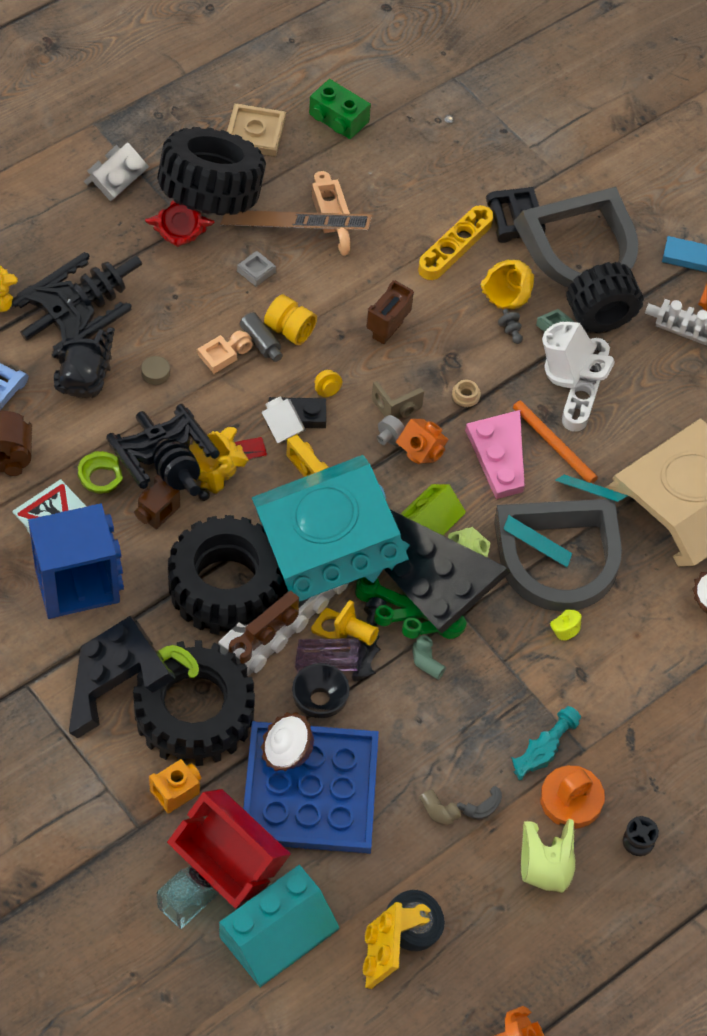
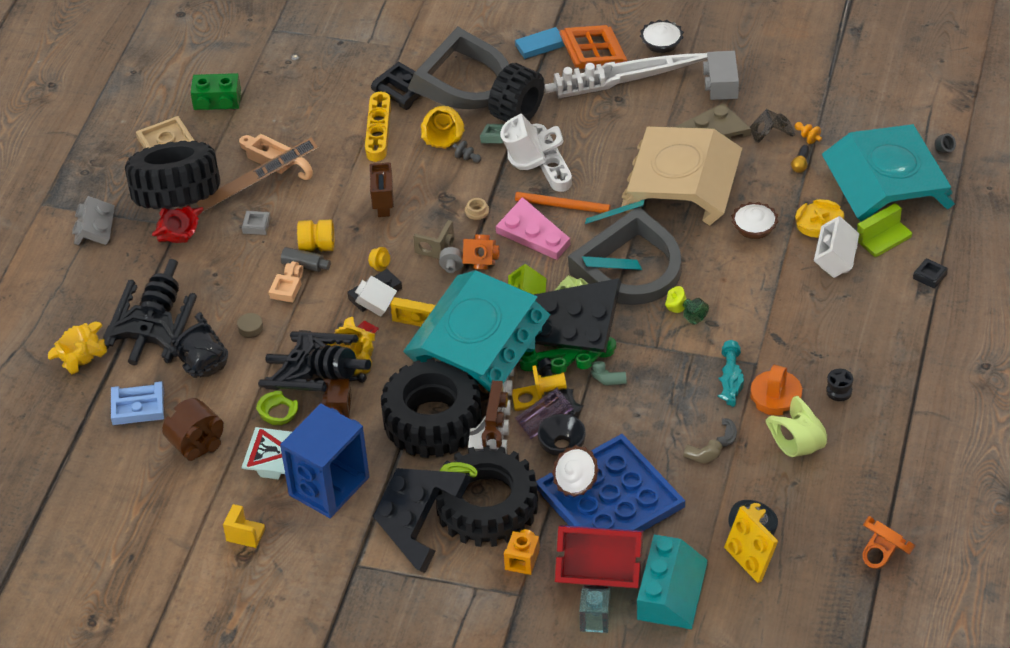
camera: 30 degrees left, 10 degrees down
none -> clear green tile [683,298,709,324]

